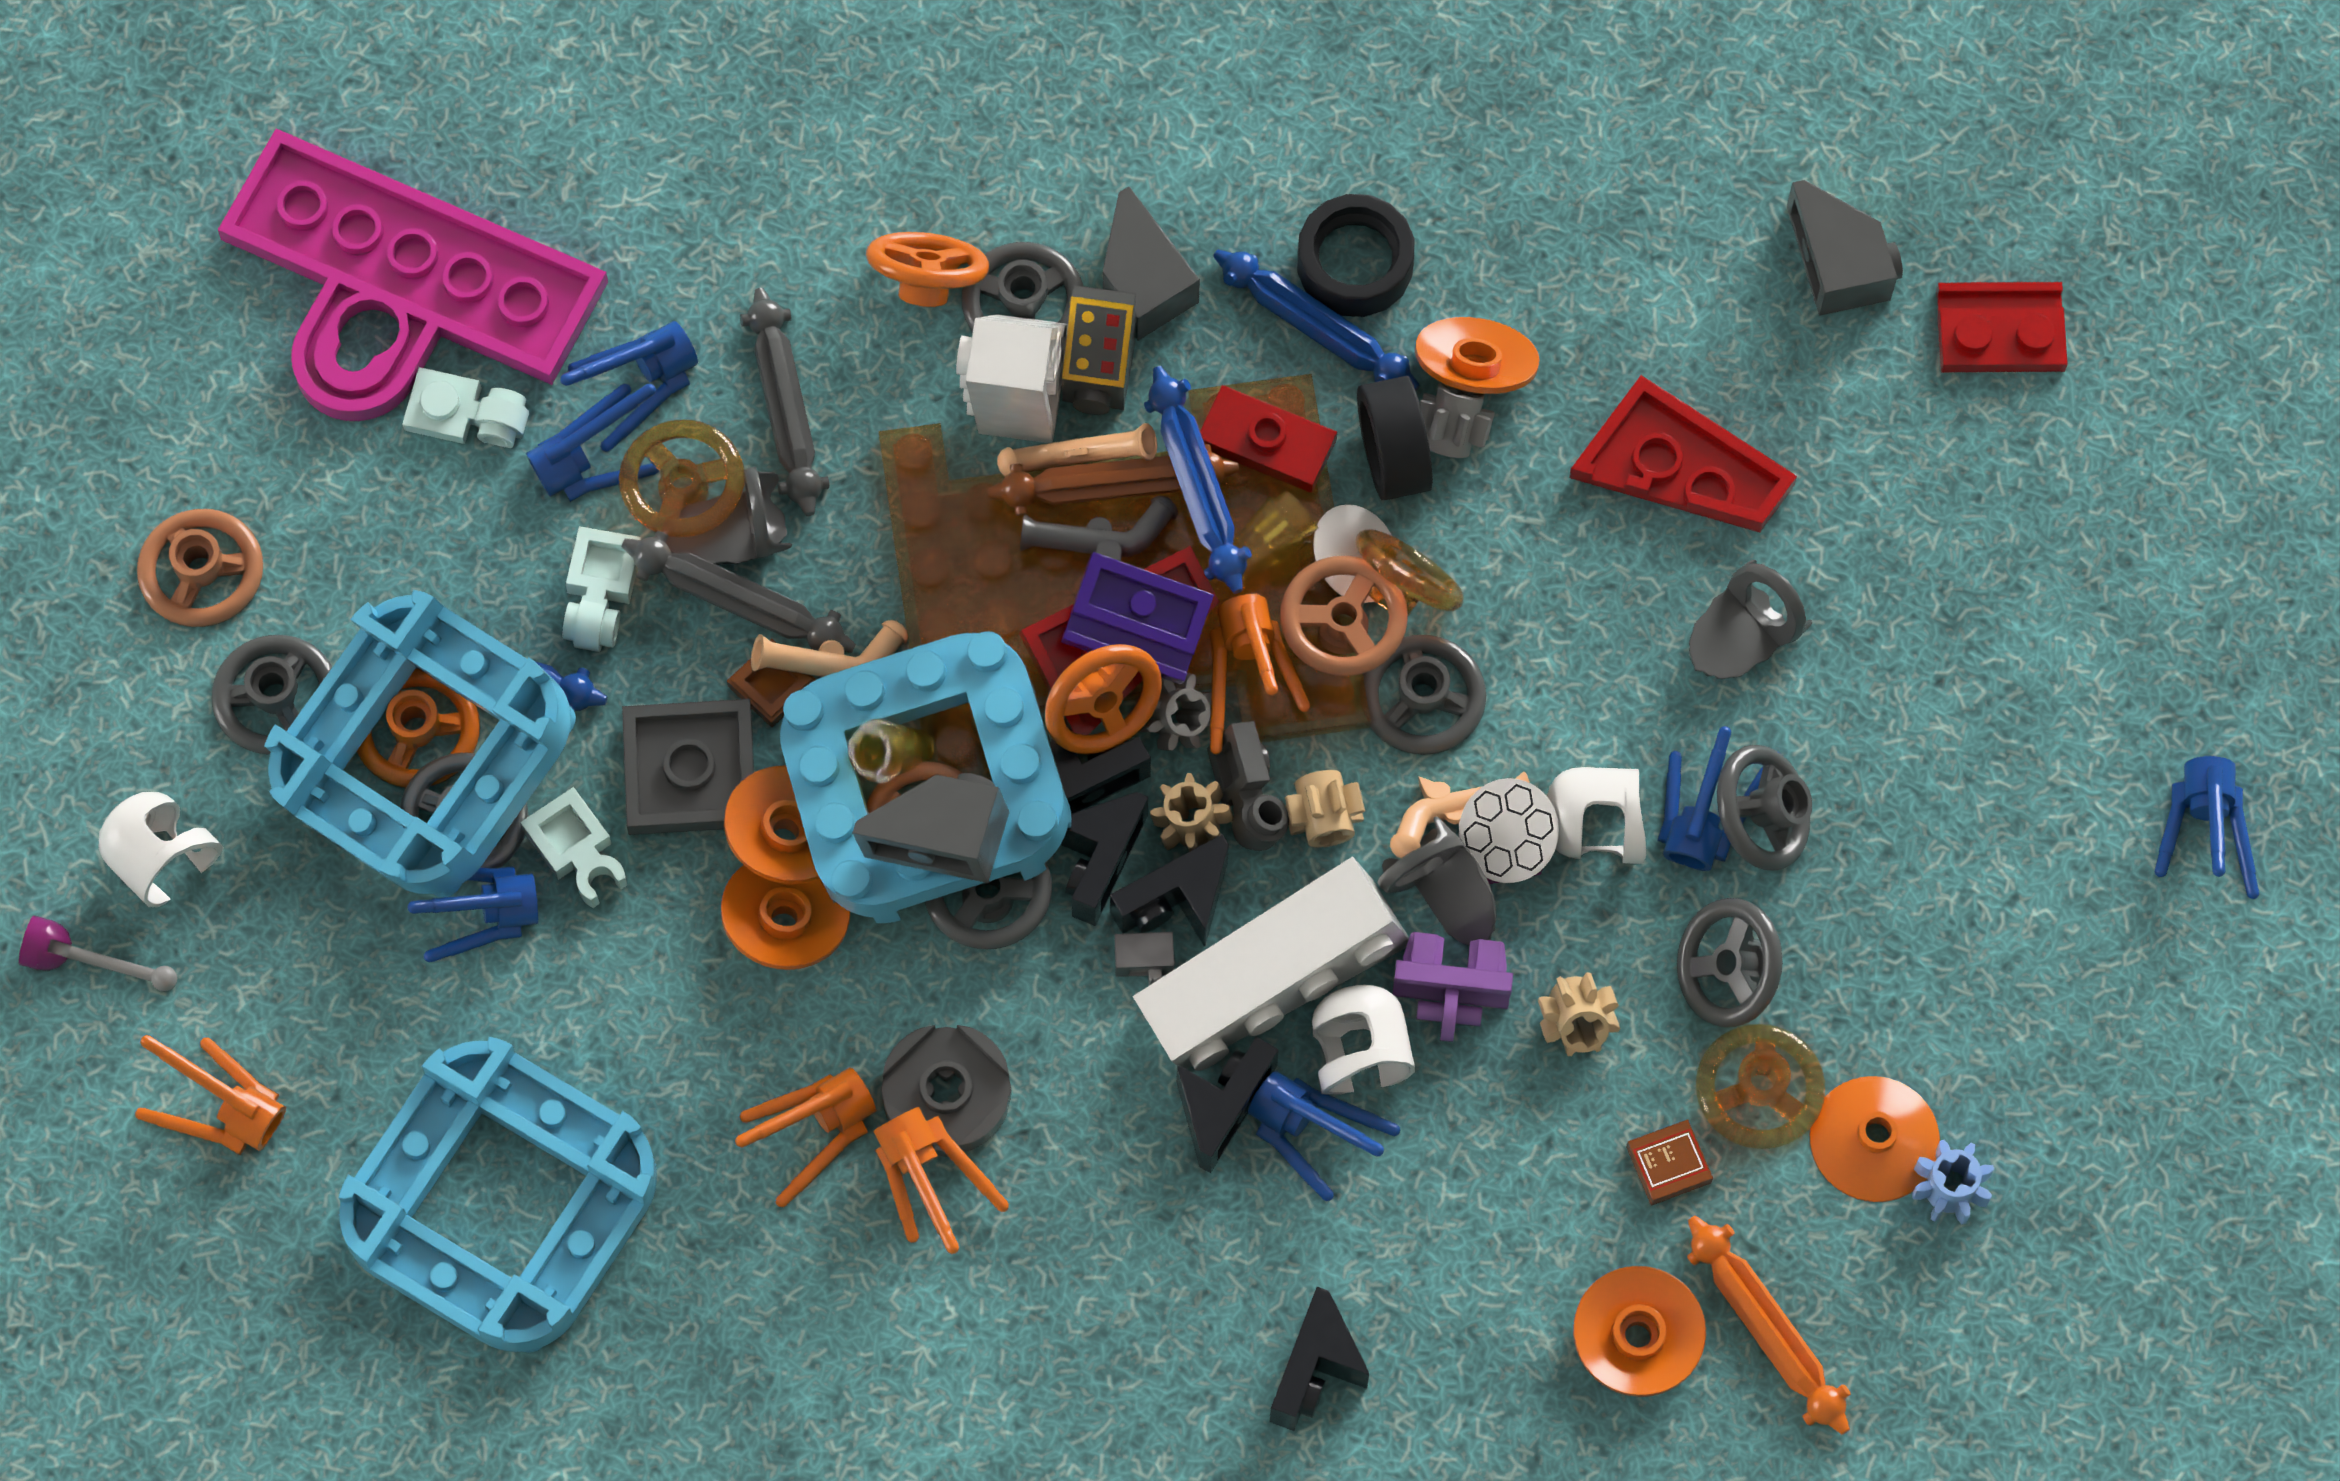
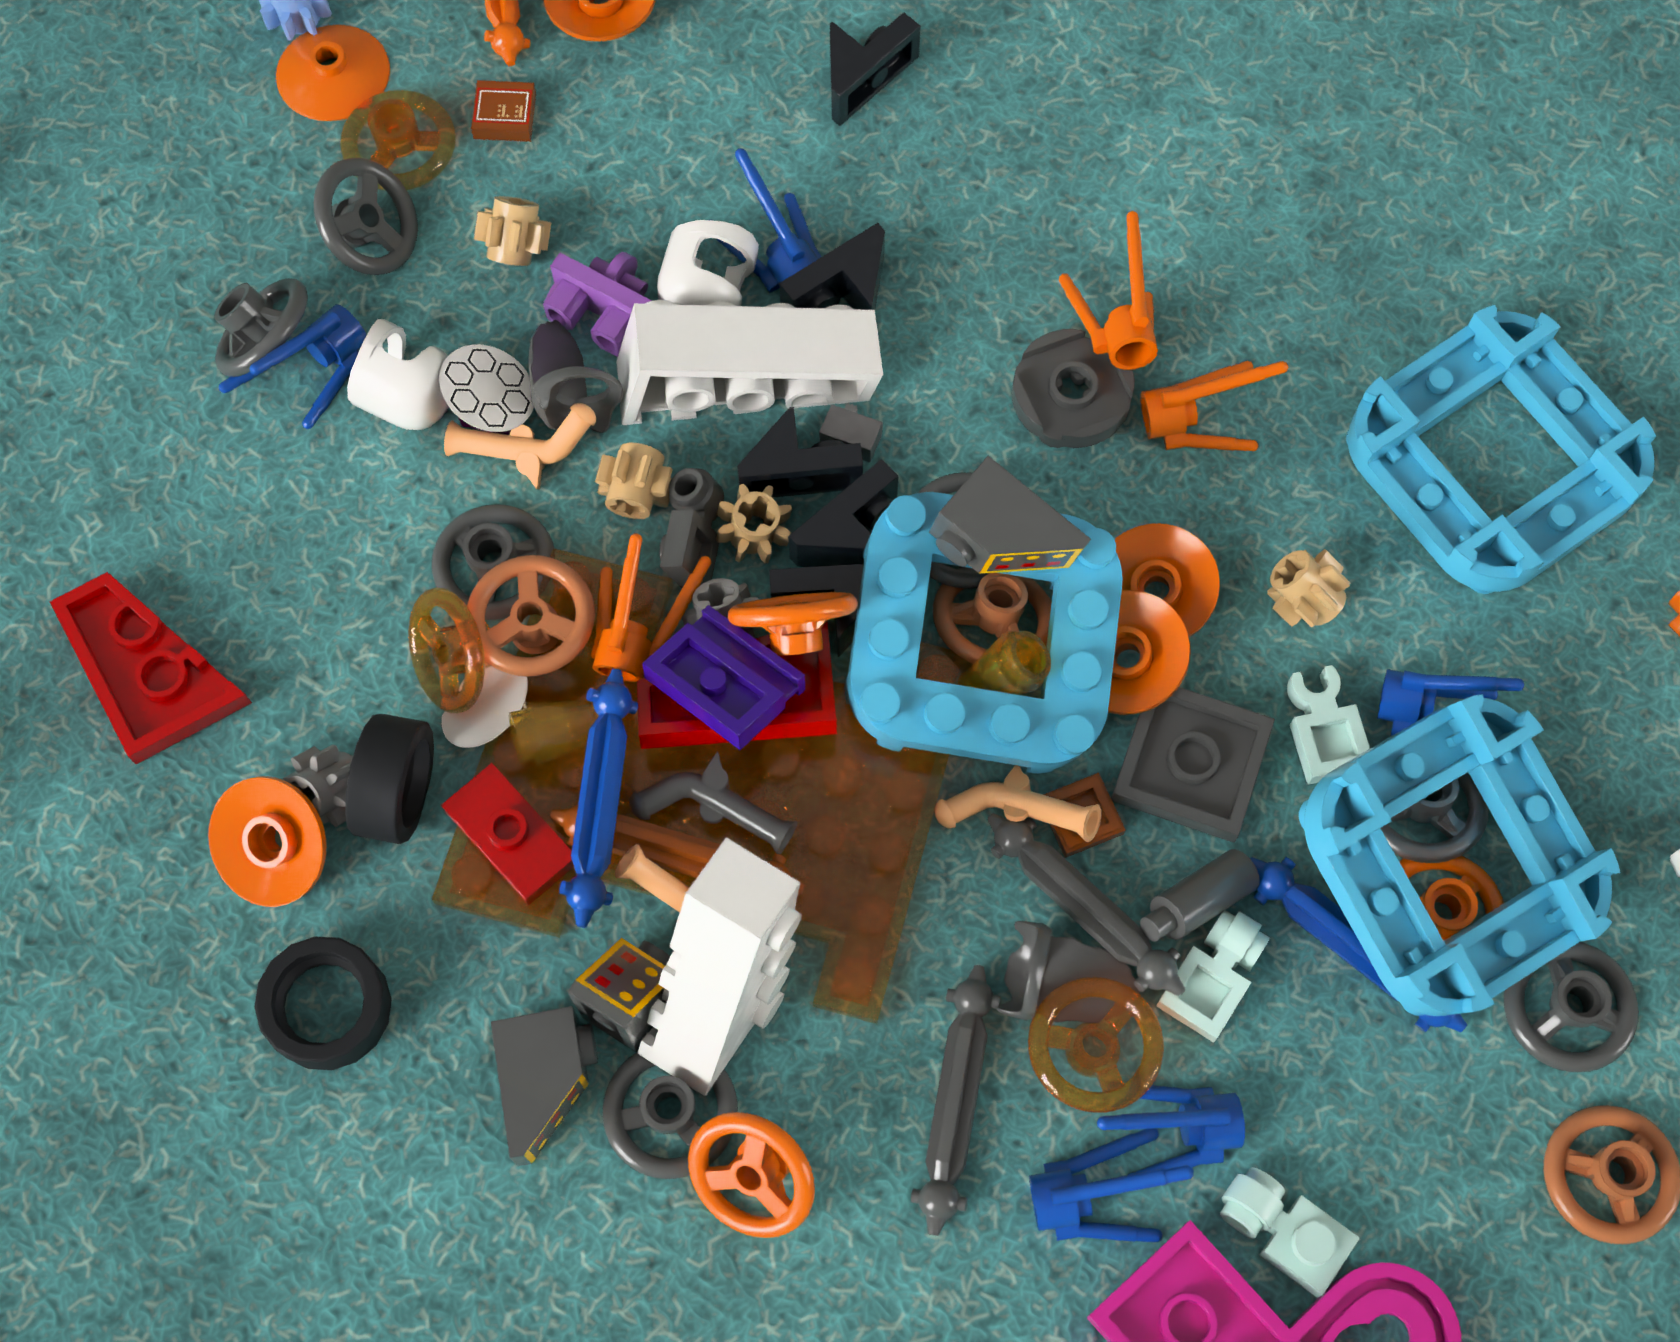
camera: 155 degrees left, 0 degrees up
blue wheel [1213,249,1420,391] -> none
dark grey piece [1688,560,1812,679] -> none
none -> dark grey cylinder [1140,849,1259,942]
none -> tan gear [1267,549,1350,627]

